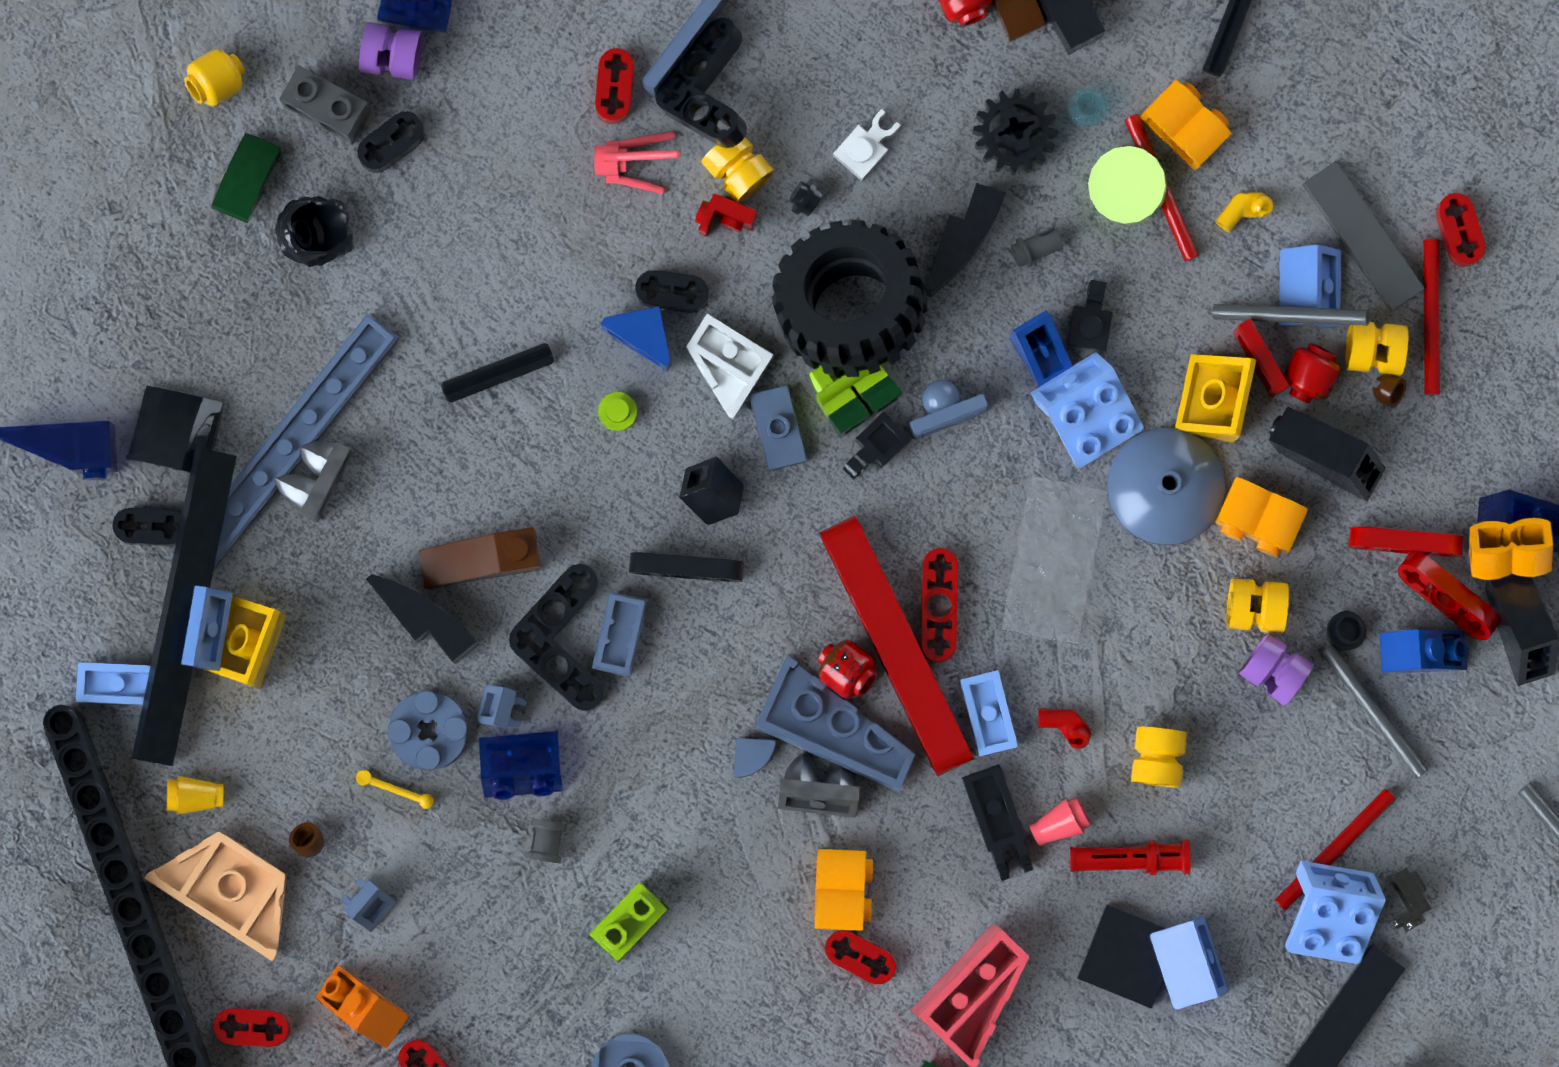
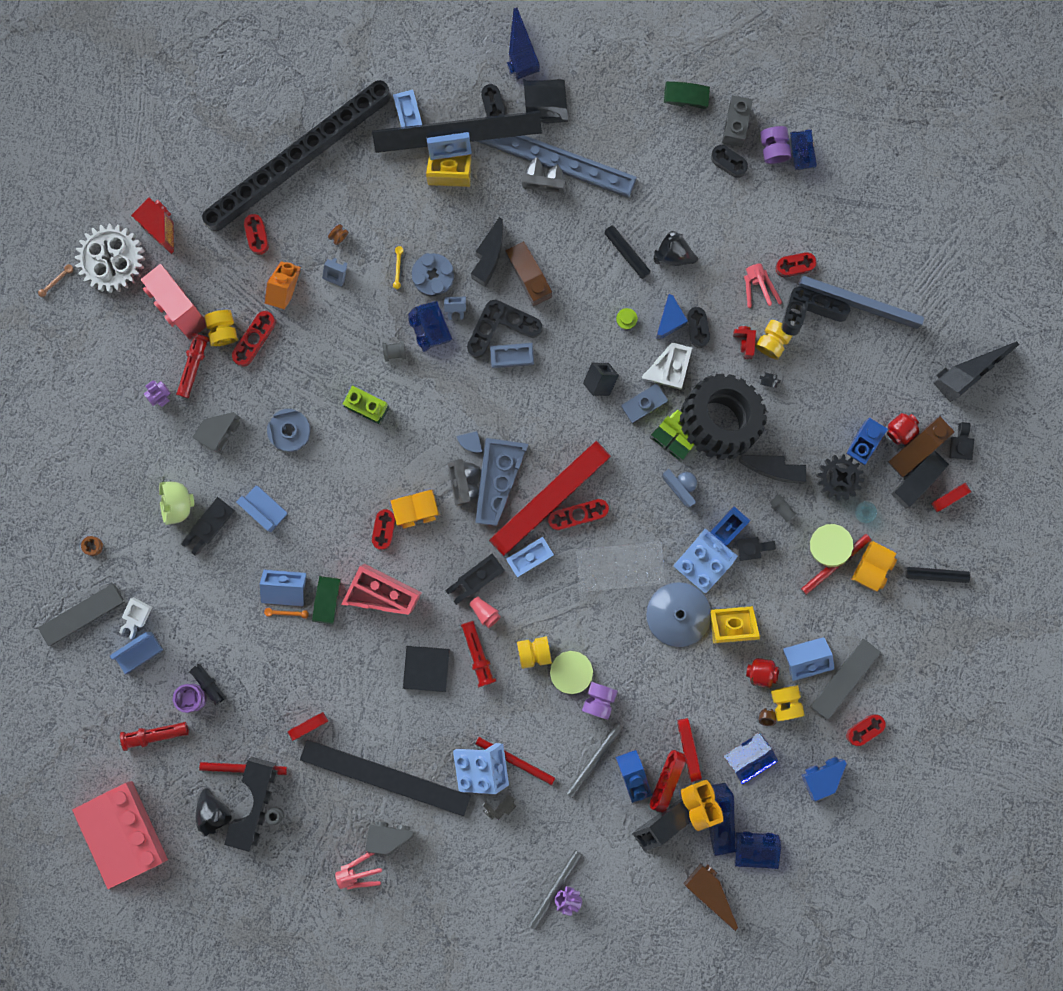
camera: 80 degrees right, 0 degrees up
light nougat wing [144,831,287,961] -> none
yellow cone [166,775,224,815] -> none
yellow head [184,48,245,107] -> none
black hair [275,196,354,267] -> none
reddish brown hinge [289,822,324,858] -> none
black beam [629,552,744,582] -> none
red head [818,640,878,699] -> none
white plate [833,109,901,181] -> none
black plate [843,412,911,480] -> none
red arm [1038,708,1091,749] -> none
panel [1150,916,1229,1009] -> none
dark grey bar [1212,304,1369,326] -> none
yellow arm [1215,192,1274,233] -> none
light orange brick [1215,477,1308,557] -> none
yellow wheel [1226,578,1289,634] -> none
red tile [1233,318,1289,398] -> none
black slope [1269,406,1386,502] -> none
black plate [1327,611,1366,651] -> none
red bar [1423,239,1440,396] -> none
none -> dark orange bush [328,224,349,245]
none -> yellowish green tile [550,651,593,694]
none -> black hat [653,231,698,266]
none -> clear blue panel [724,733,778,784]
none -> blue slope [801,757,846,801]
none -> blue slope [846,418,888,465]

